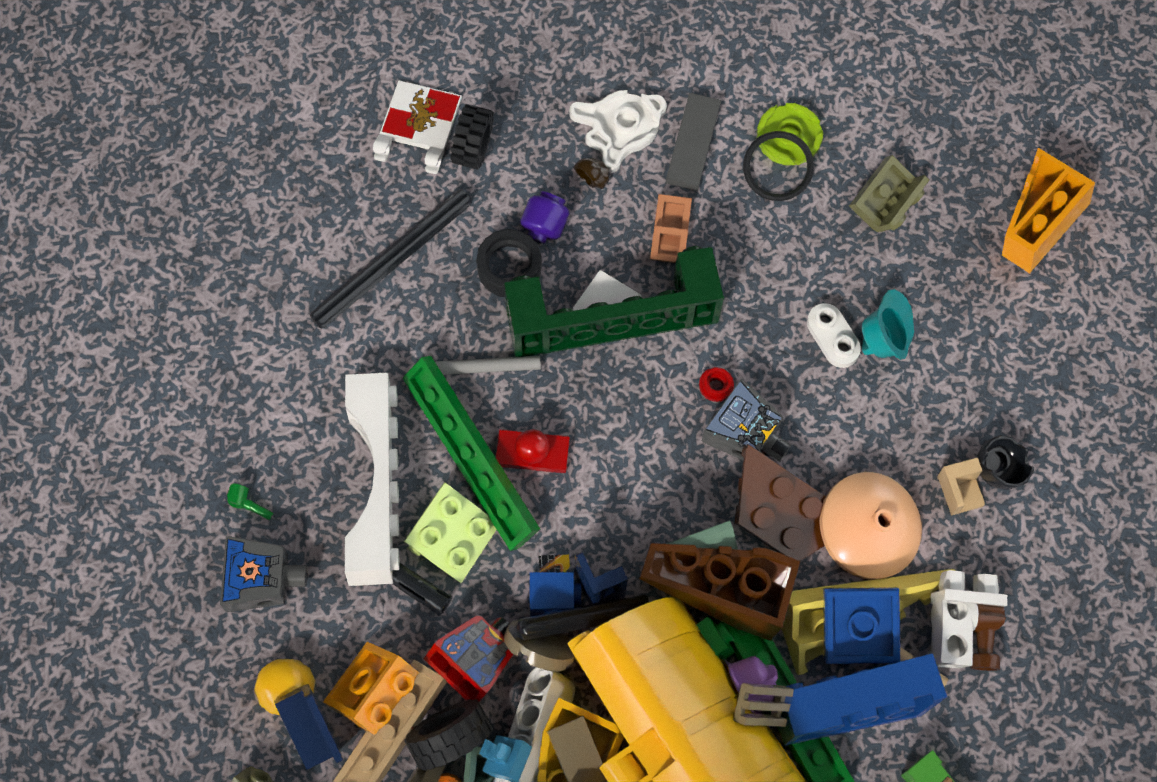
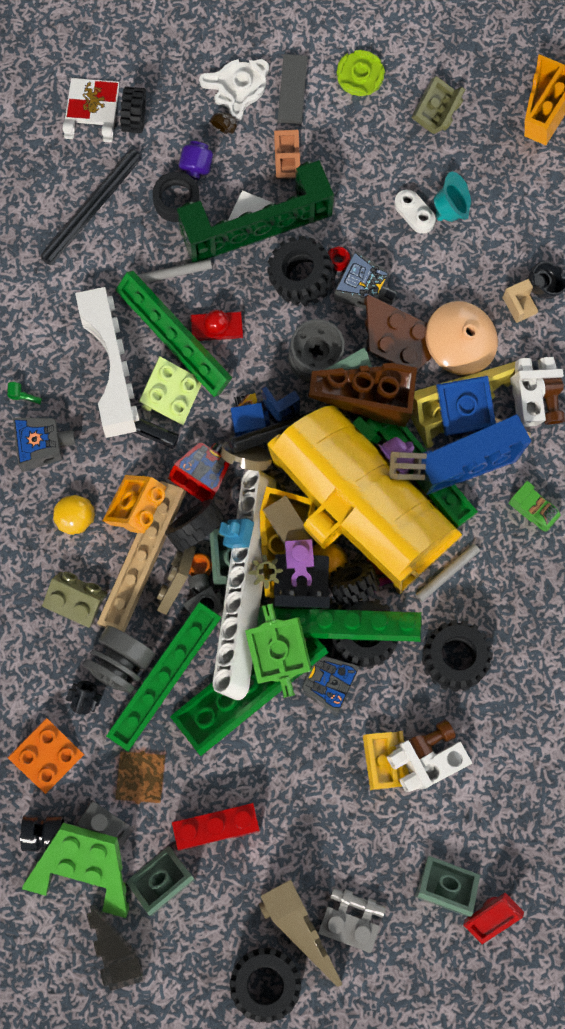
camera: 10 degrees left, 5 degrees up
dark blue panel [274,684,343,770] -> none
black tyre [743,131,814,201] -> none
none -> black tyre [267,236,335,306]
none -> dark grey wheel [288,319,345,383]

